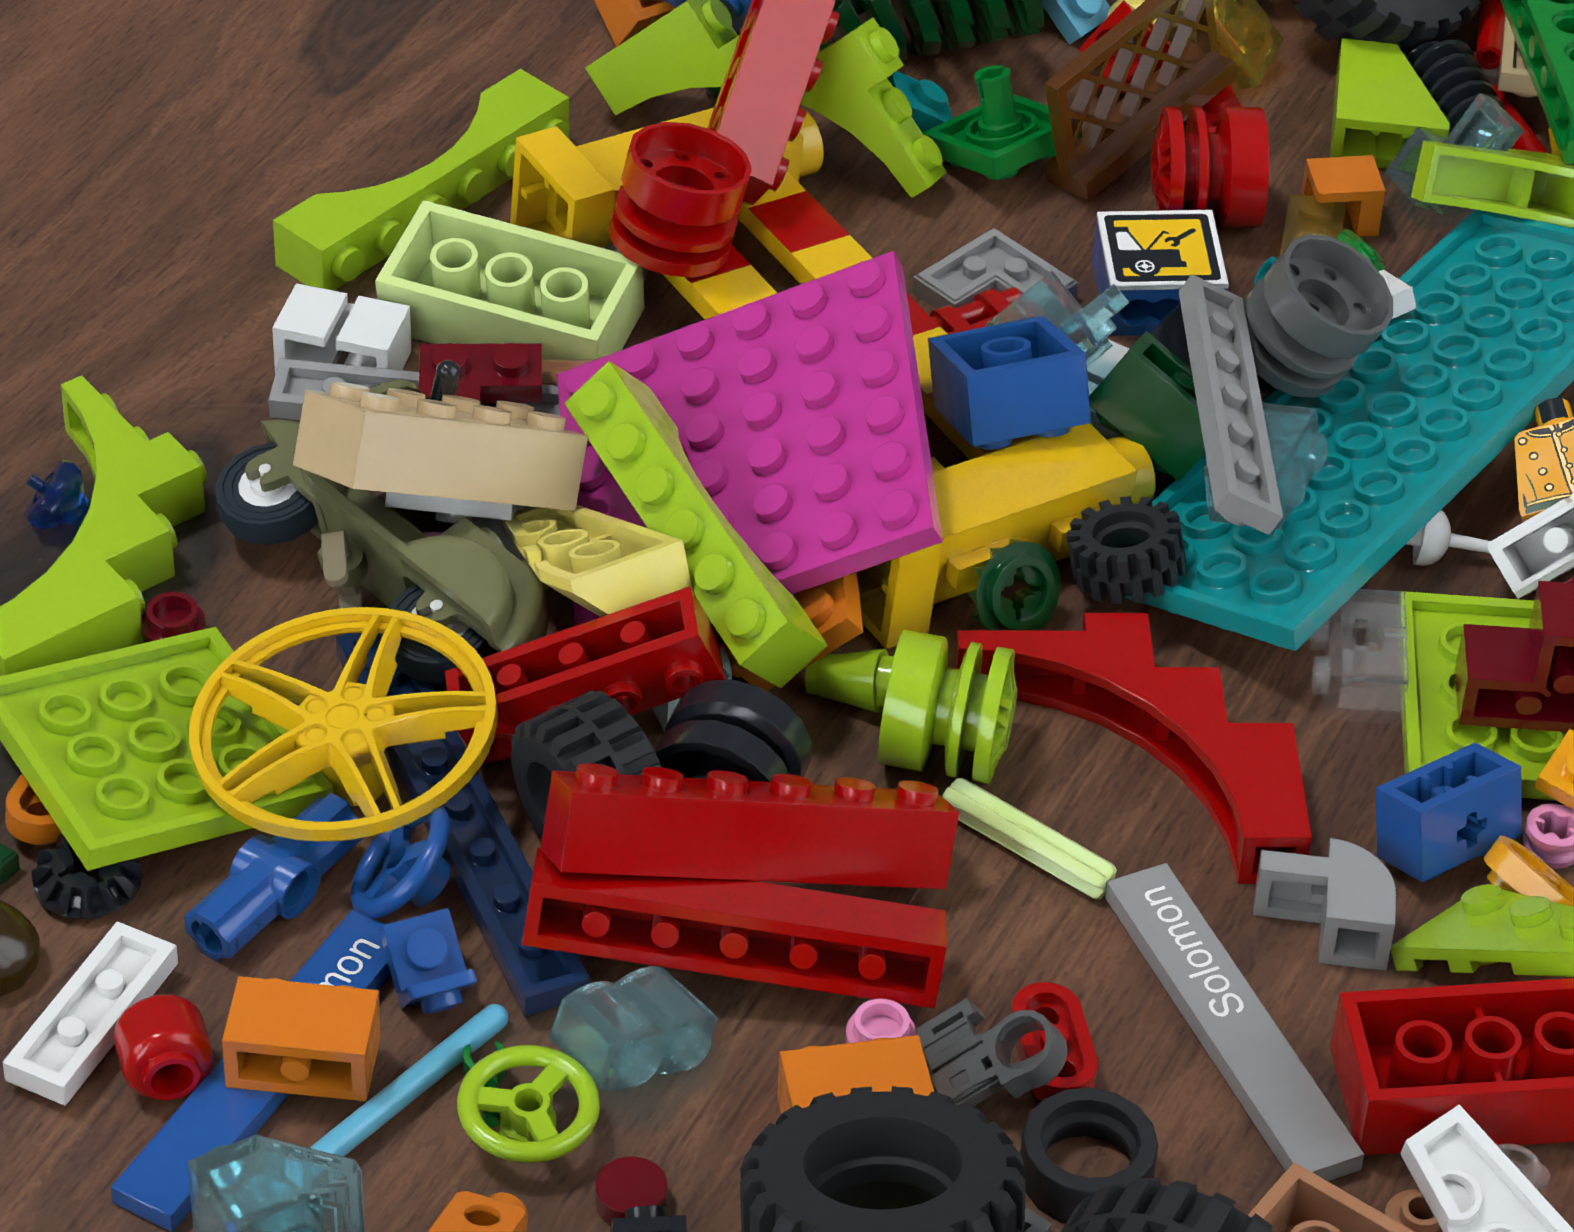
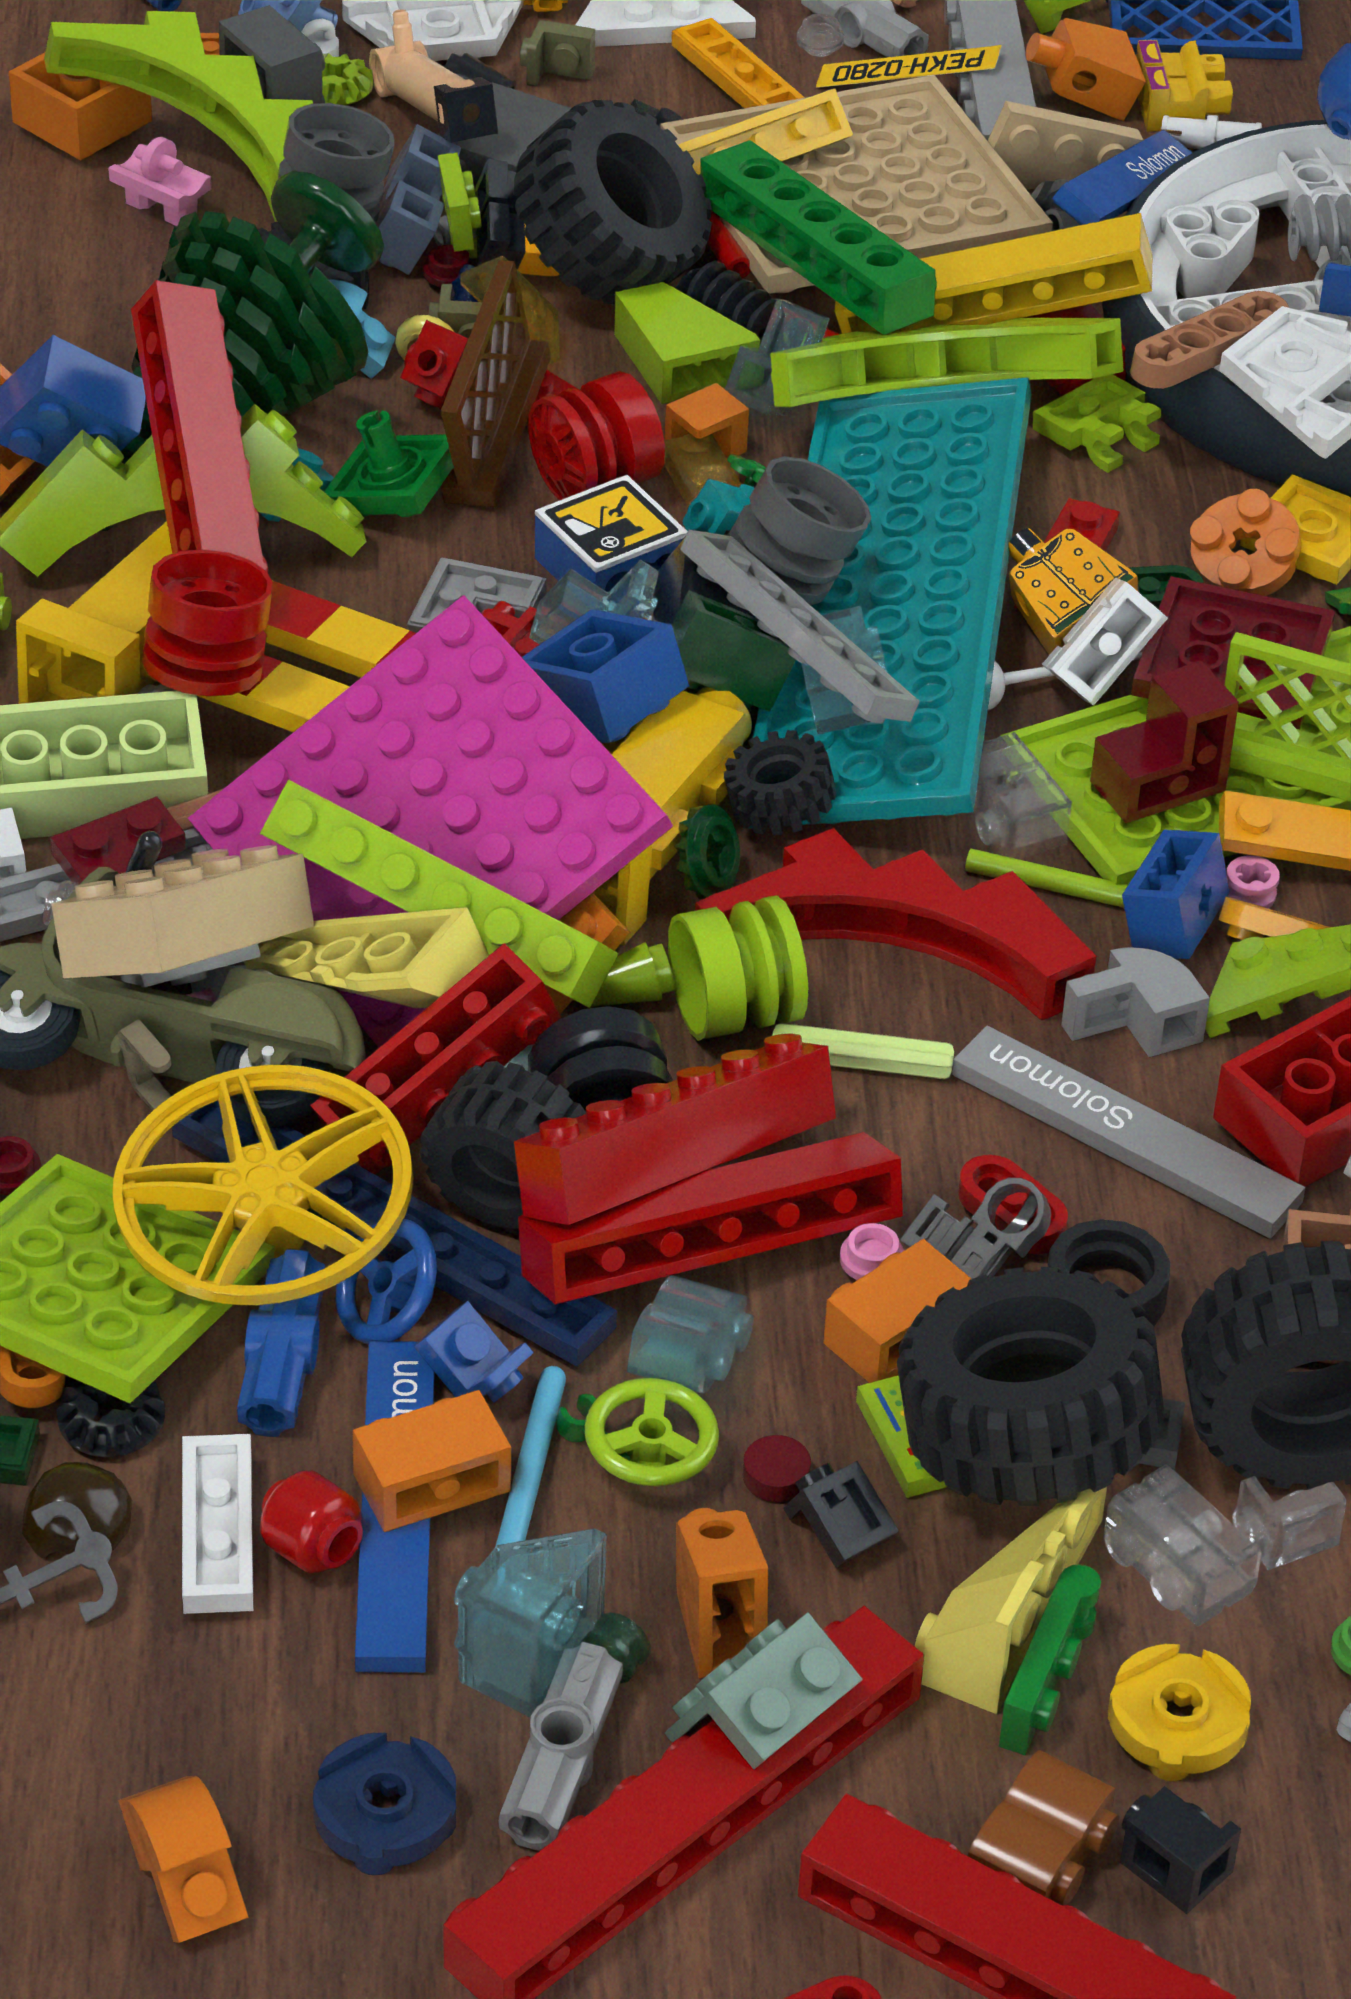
camera: 30 degrees left, 0 degrees up
none -> lime bar [965,848,1128,908]

